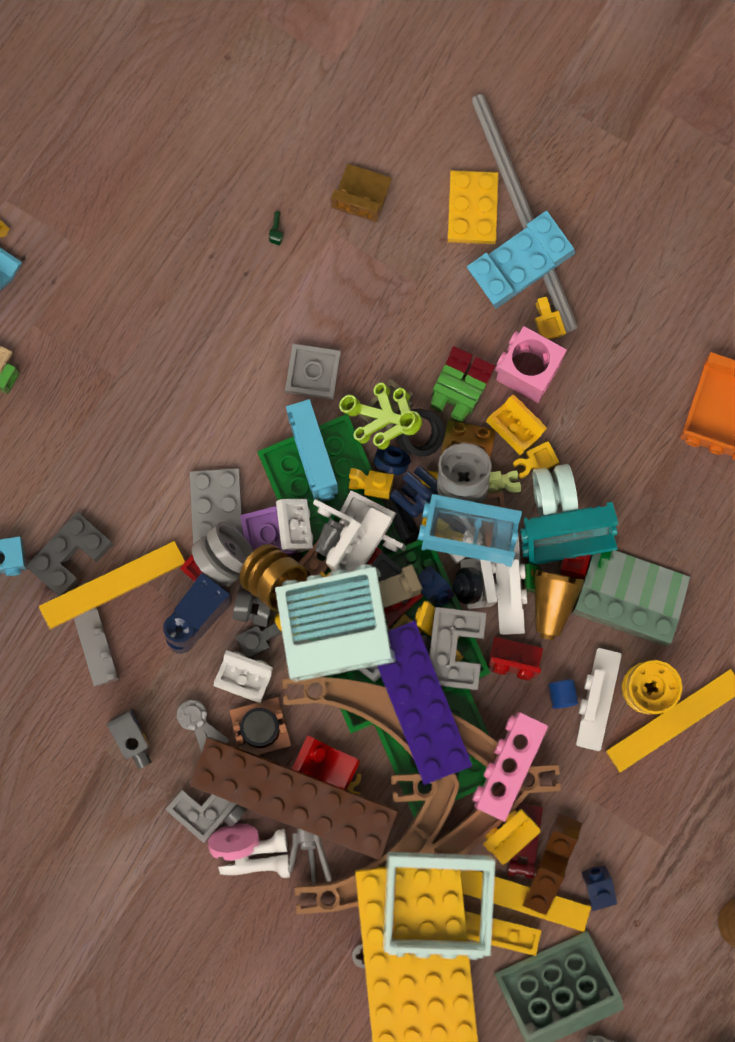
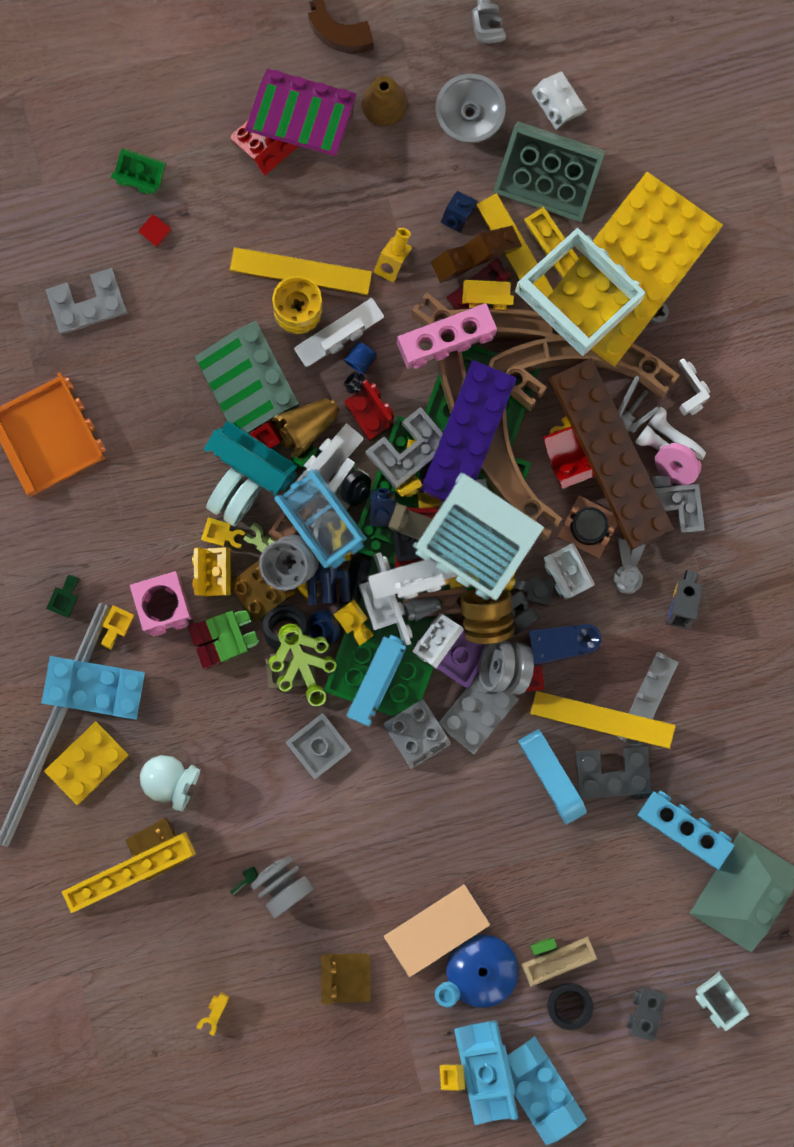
camera: 135 degrees left, 5 degrees up
none -> dark green plate [46,574,80,618]
none -> yellow plate [61,832,196,913]
none -> light aqua tile [140,755,201,812]
none -> yellow plate [196,992,230,1036]
none -> light grey wheel [250,855,315,919]
none -> pearl gold bracket [321,953,371,1005]
none -> black plate [344,371,365,394]
none -> yellow bracket [374,228,412,282]
none -> light nougat tile [383,884,490,977]
none -> light grey bracket [384,700,451,769]
none -> light grey dish [435,74,506,143]
none -> medium azure tile [435,982,460,1007]
none -> blue dish [446,934,518,1007]
none -> medium azure beam [518,729,587,825]
none -> white bracket [677,358,710,416]

